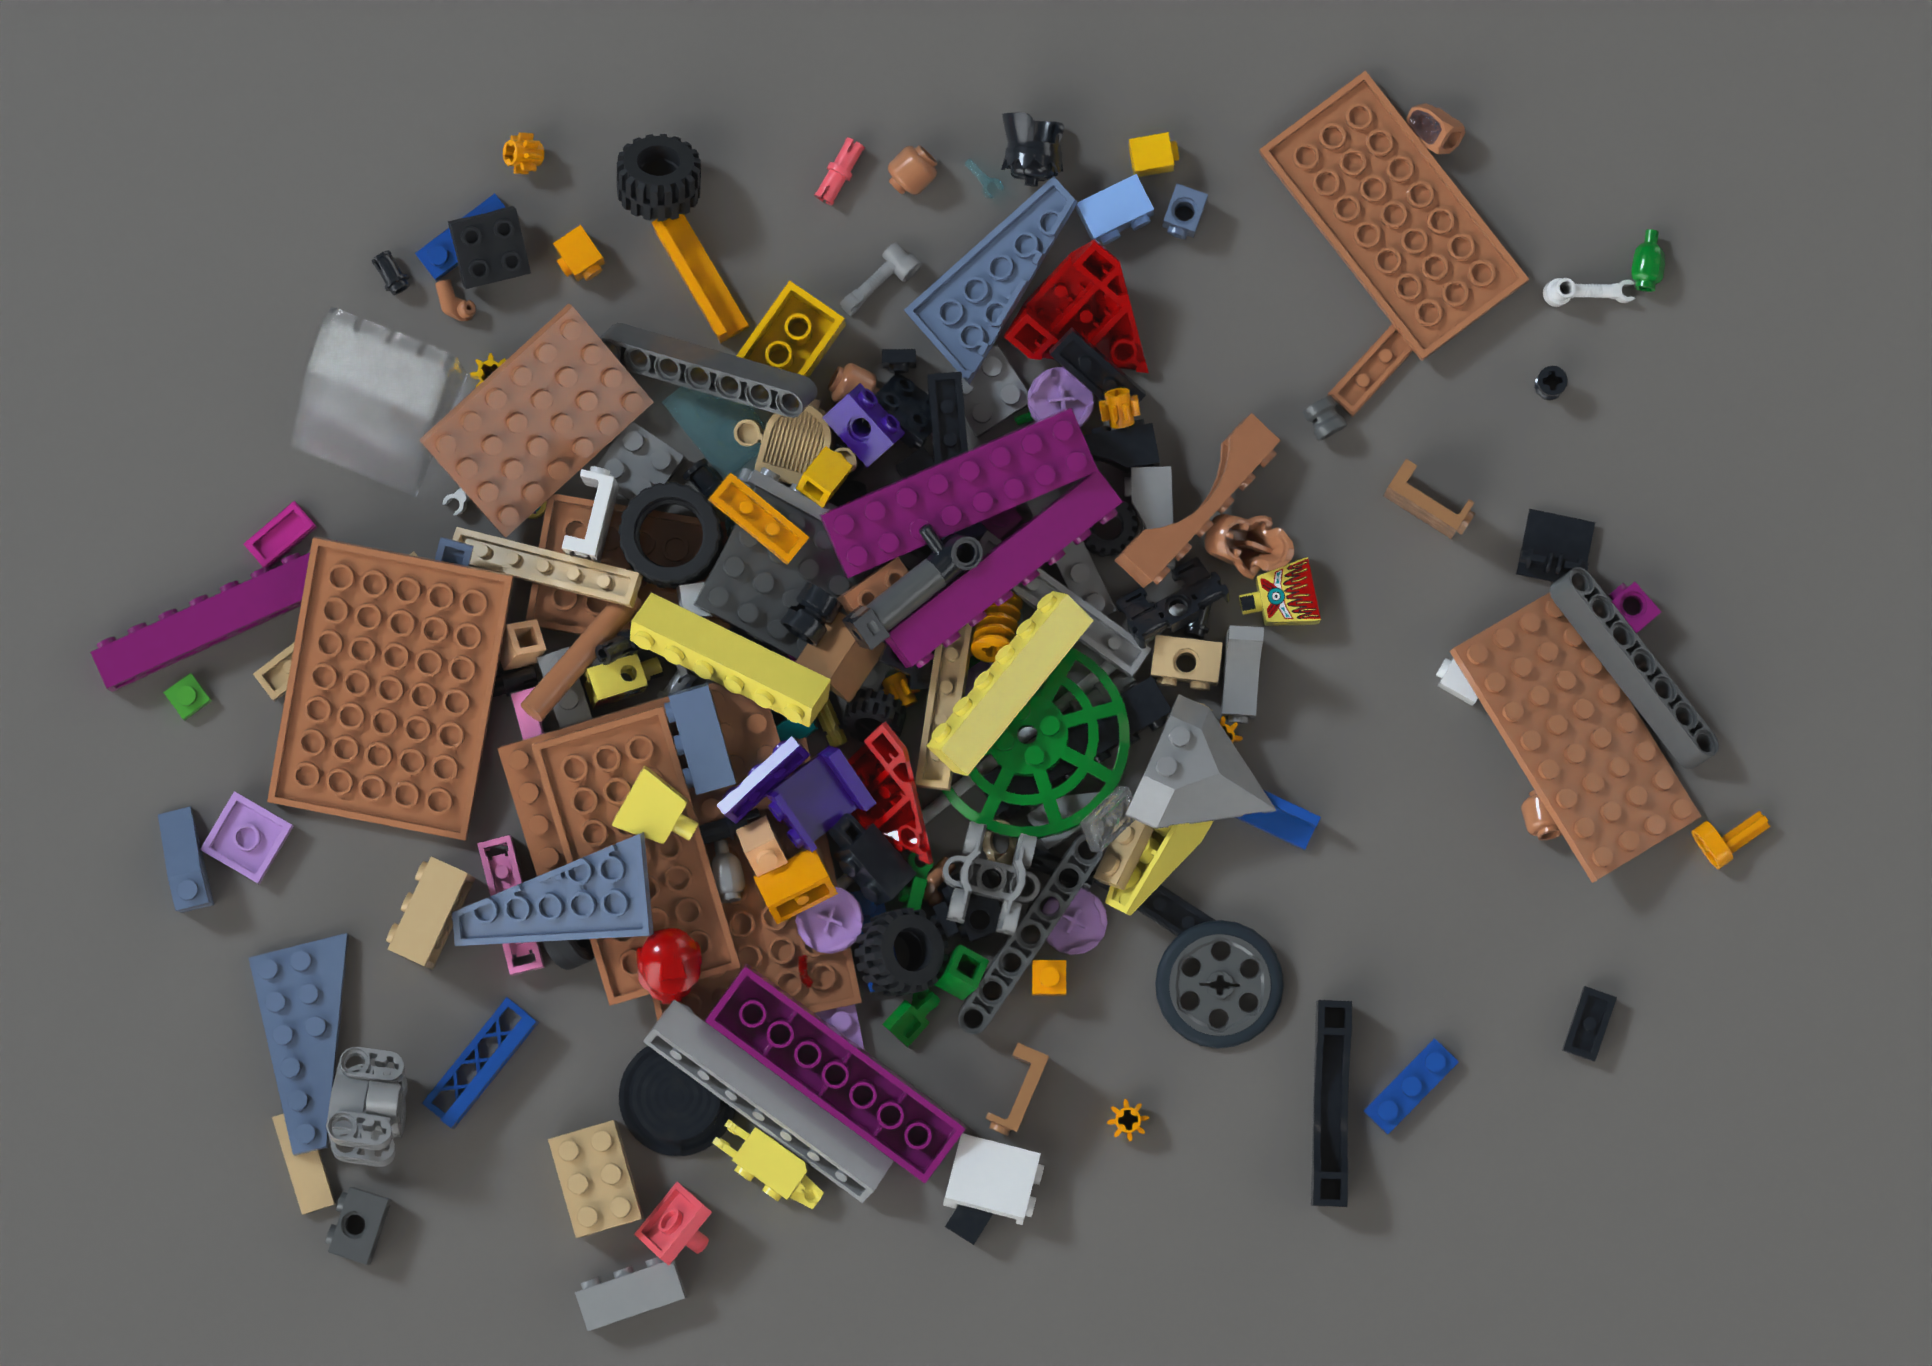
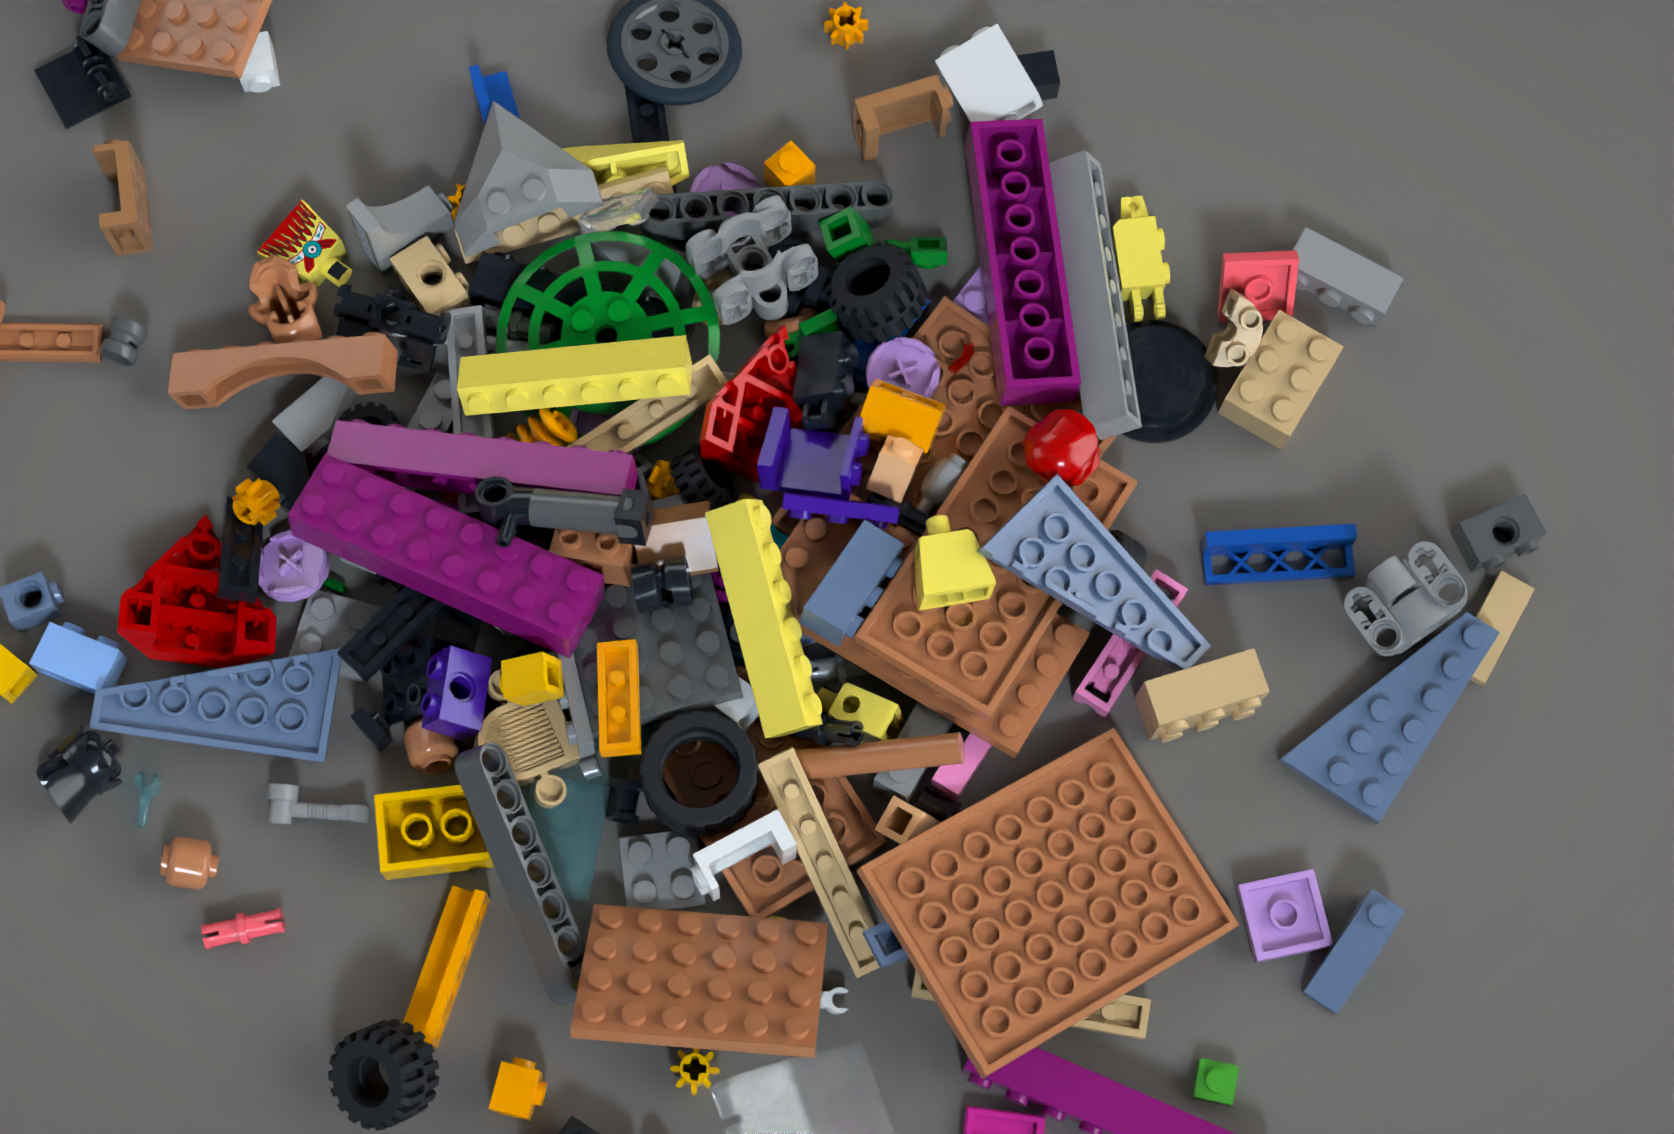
camera: 140 degrees left, 10 degrees down
none -> tan cylinder [1205,288,1263,367]

